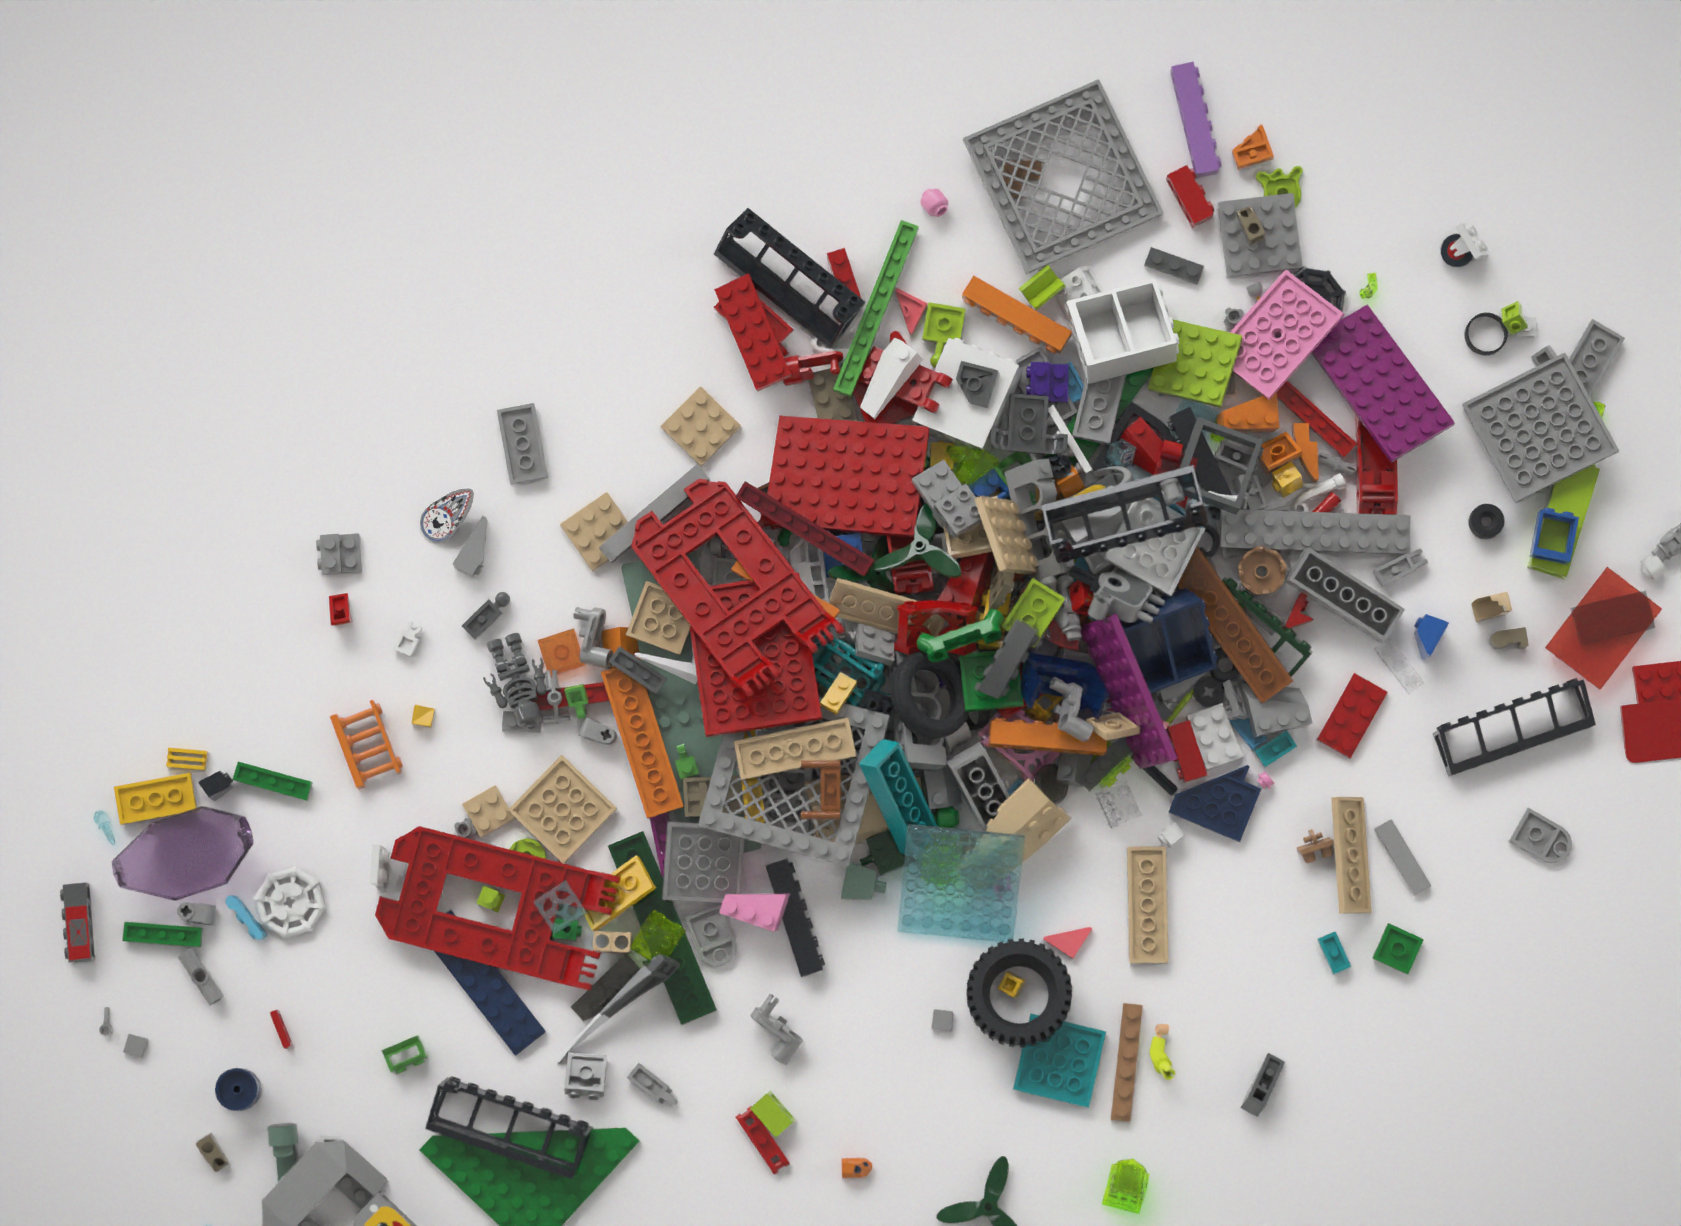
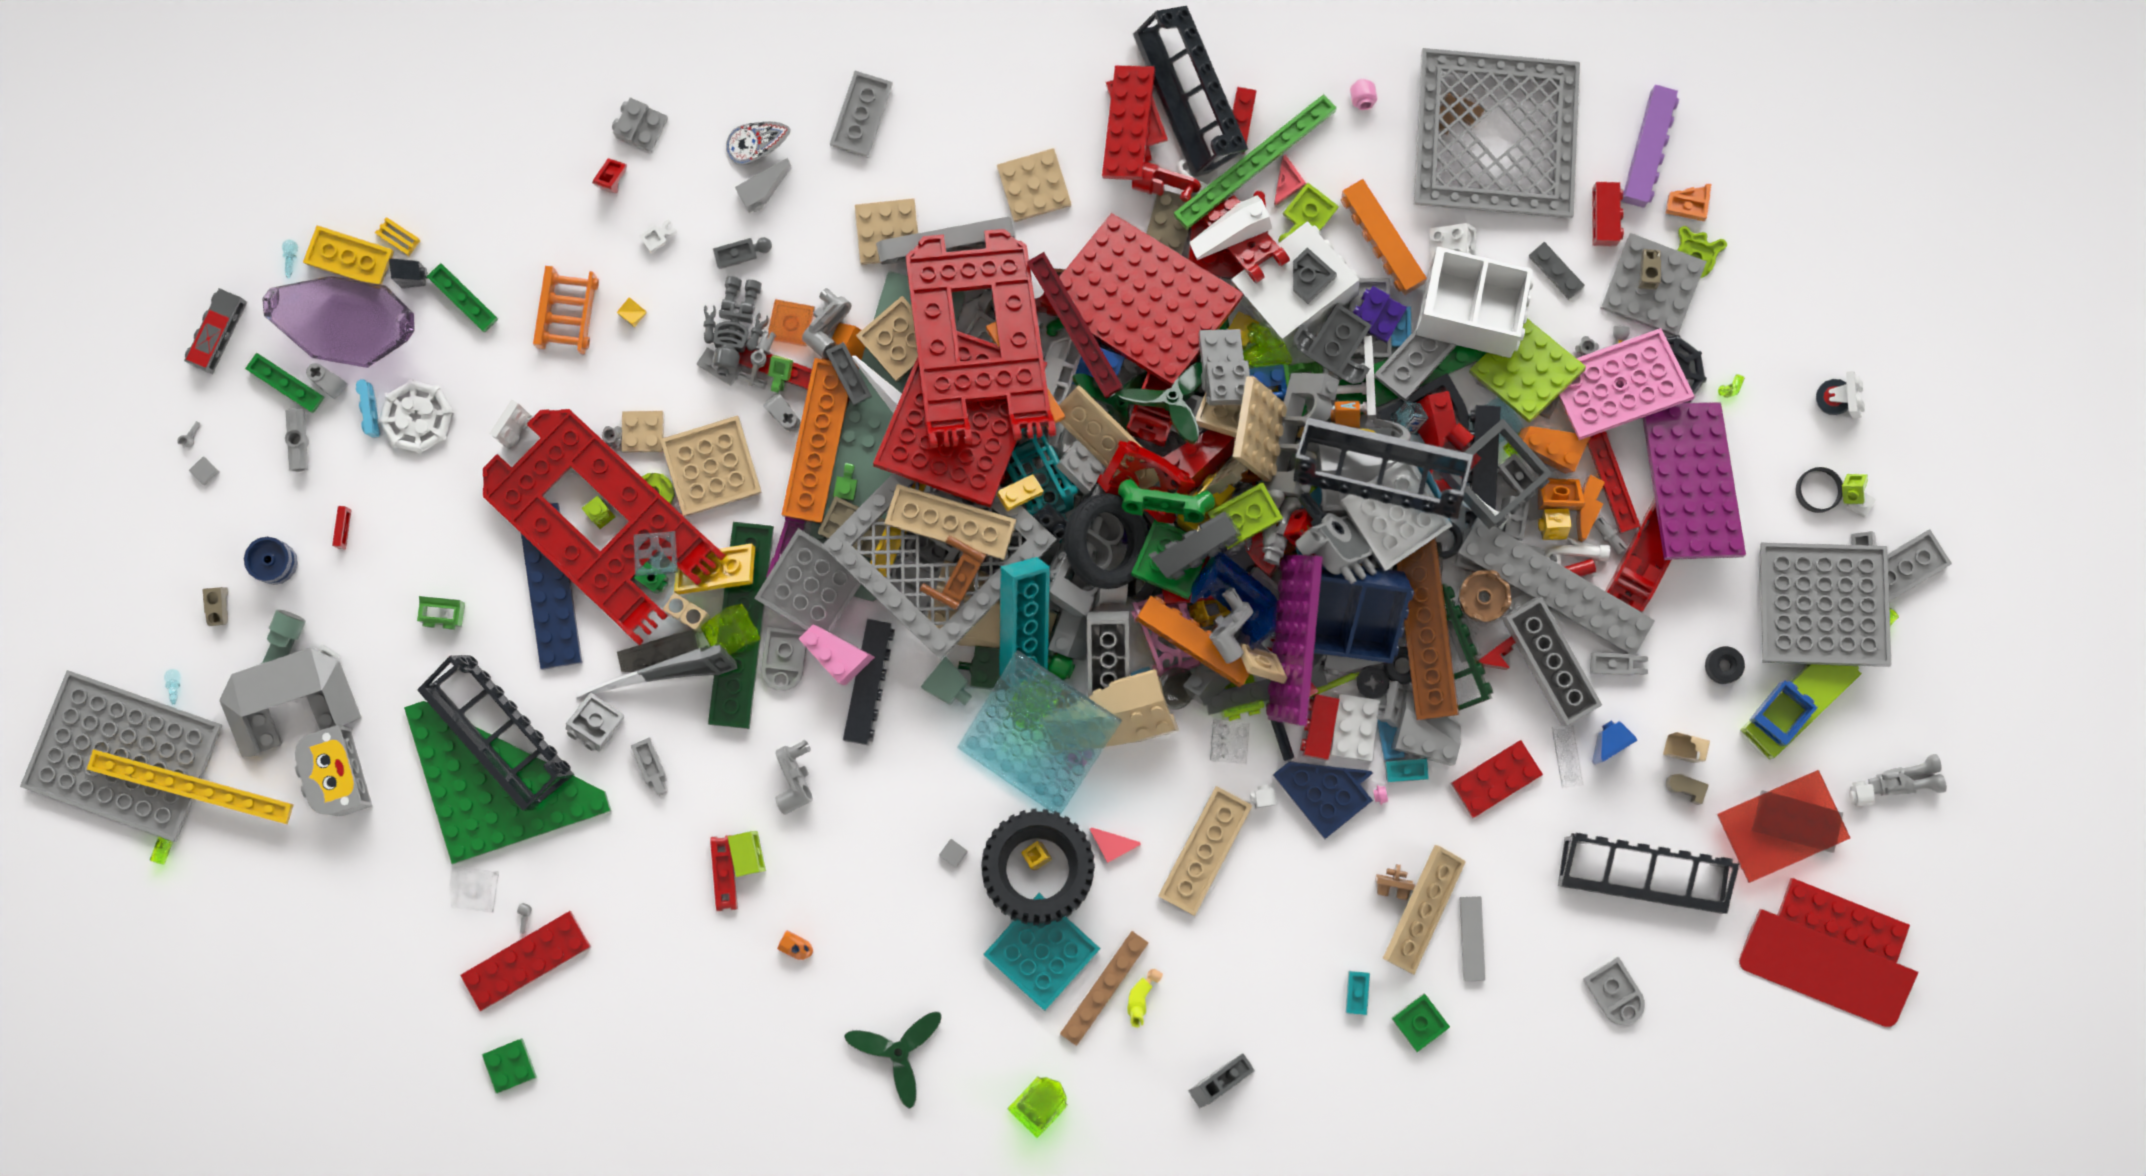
camera: 30 degrees right, 0 degrees up
lime panel [1018,264,1066,310] -> none
black gear [1049,454,1071,479] -> none
light grey piece [1160,478,1185,506] -> none

